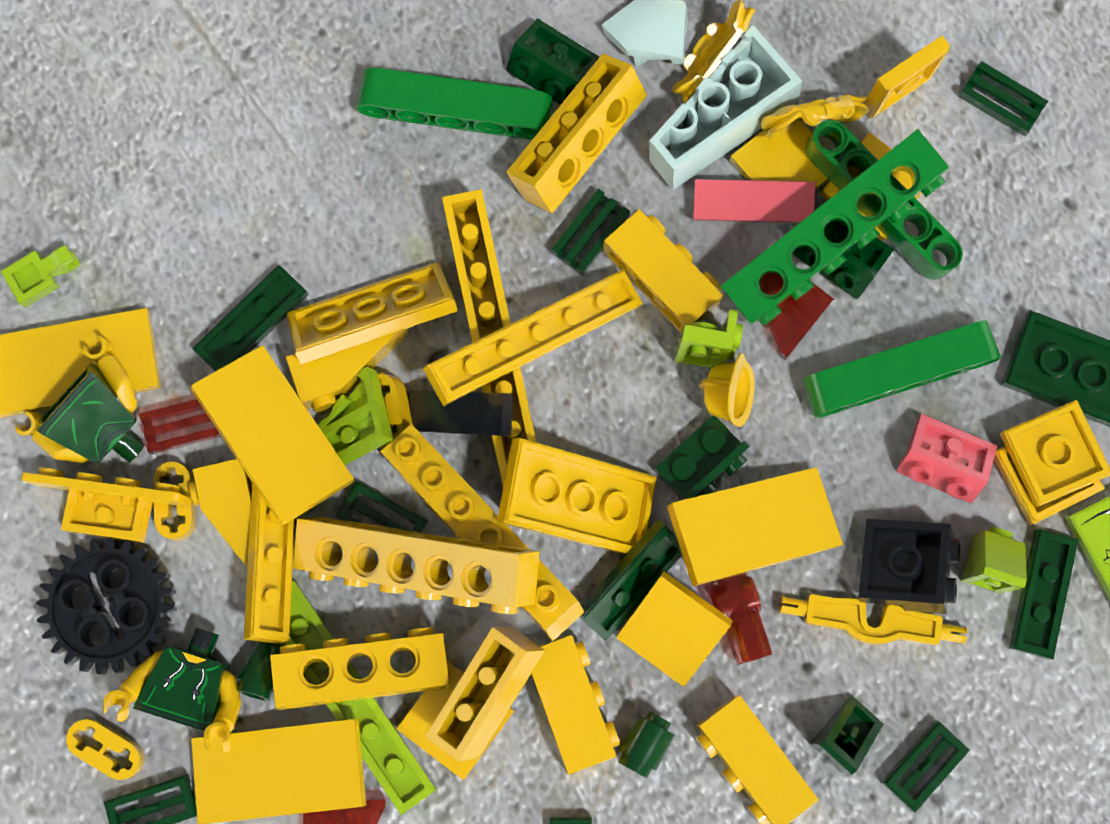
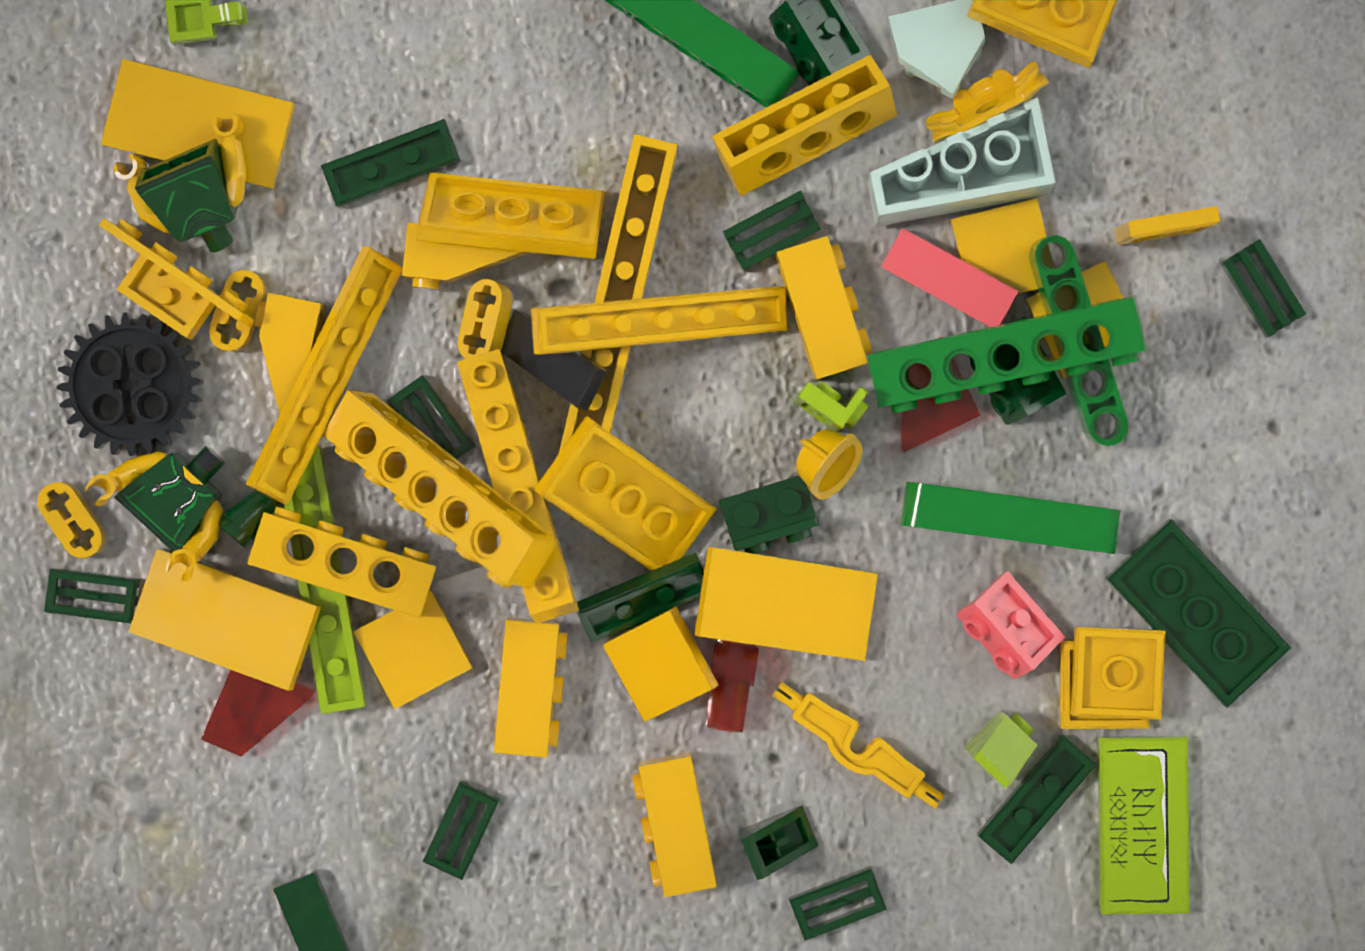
camera: 30 degrees right, 10 degrees up
clear red tile [139,399,222,455] -> none
yellow tile [191,345,354,526] -> none
lime wing [318,367,394,465] -> none
yellow brick [426,626,545,762] -> none
dark green brick [618,711,675,778] -> none
yellow piece [761,94,869,140] -> none
black plate [858,519,960,614] -> none

